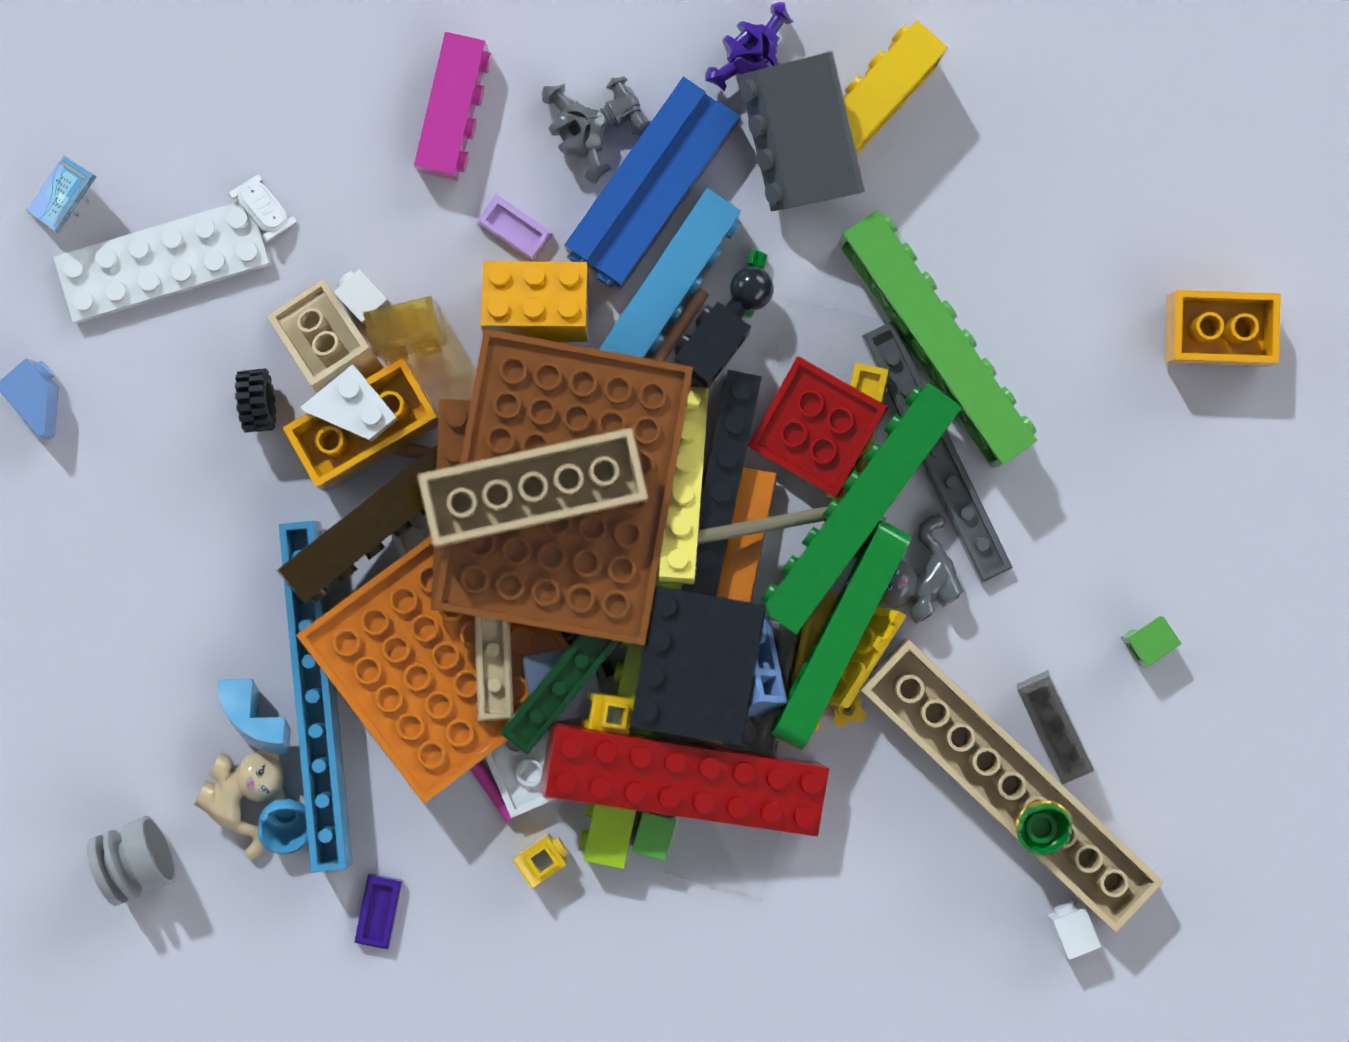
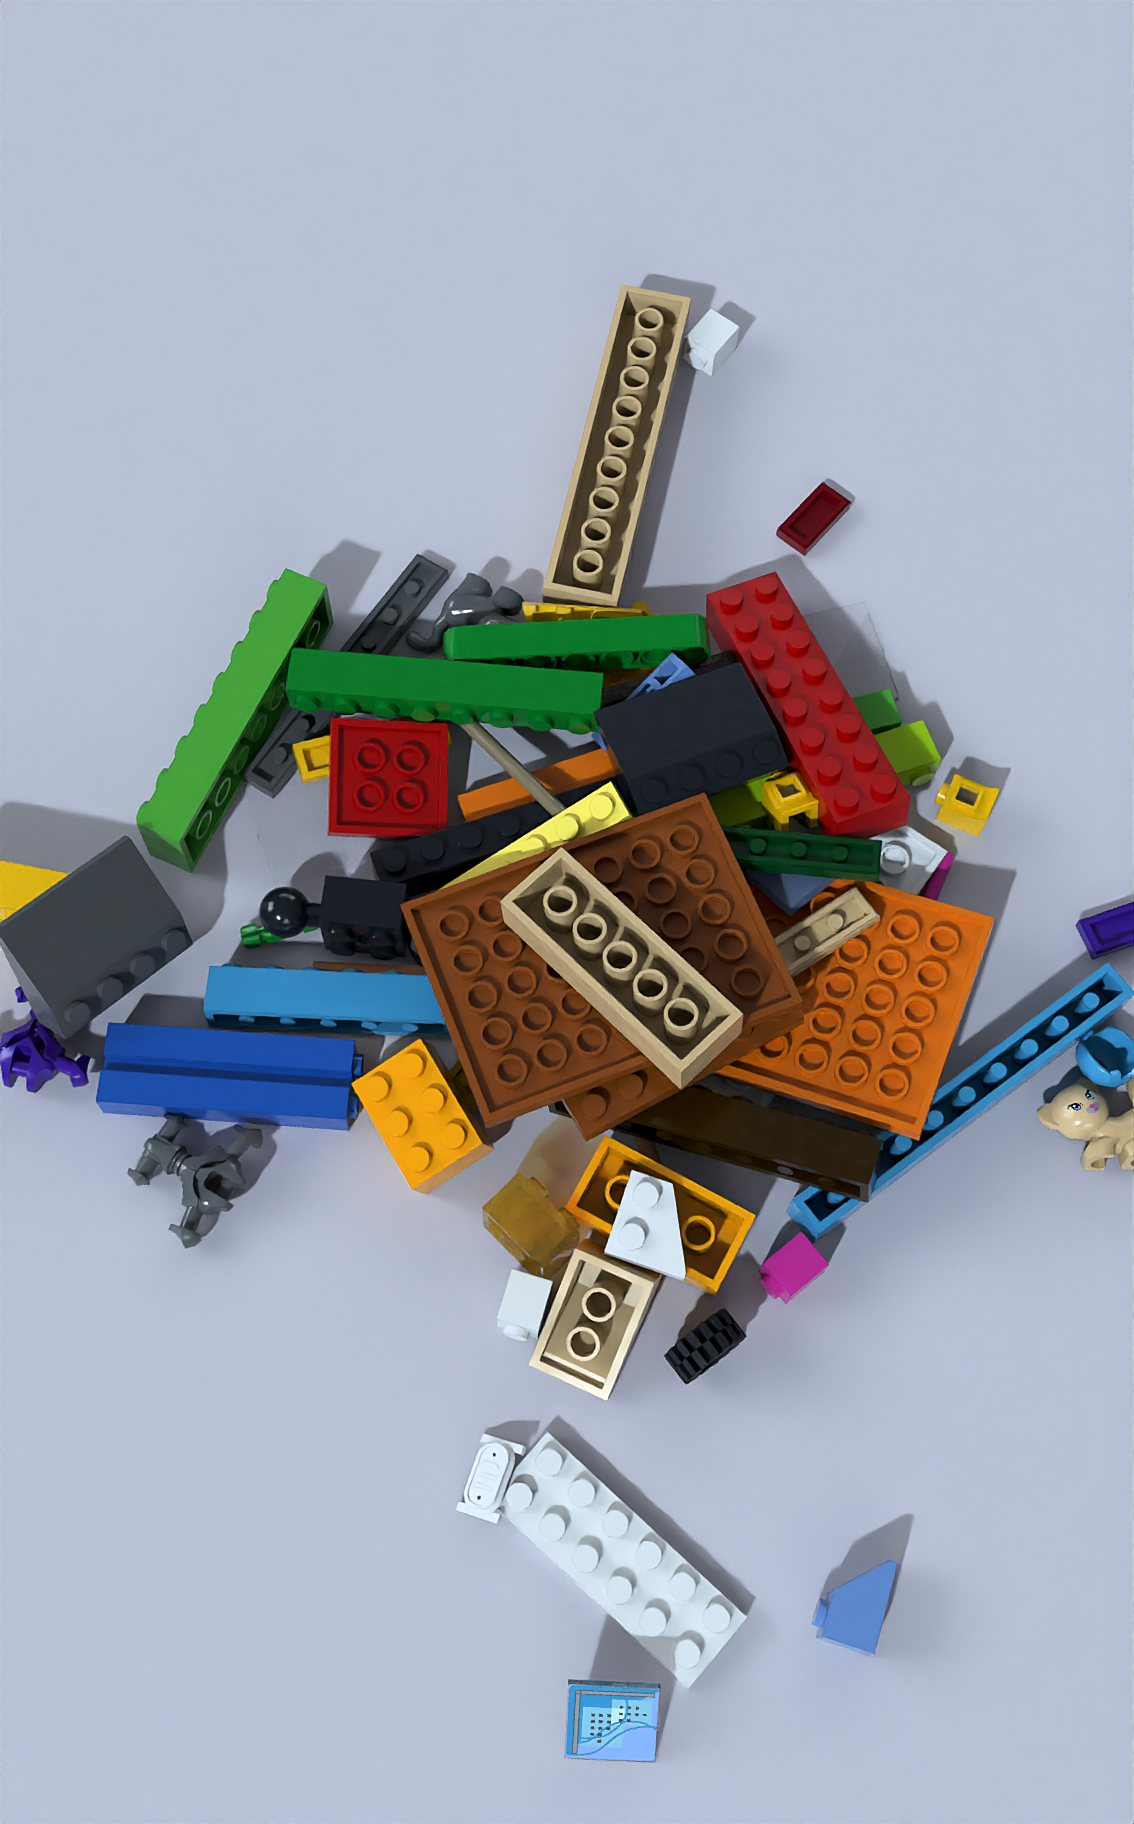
camera: 130 degrees left, 20 degrees down
dark azure brick [218,679,291,755] -> none
dark pink brick [414,32,492,181] -> none
lavender tile [477,194,553,262] -> none
green hair [1015,800,1073,856] -> none
clear smoke brick [1017,670,1095,785] -> none
bright green panel [1121,616,1182,667] -> none
light orange brick [1165,290,1281,367] -> none
none -> dark pink brick [758,1232,829,1304]
none -> dark red tile [776,482,851,556]

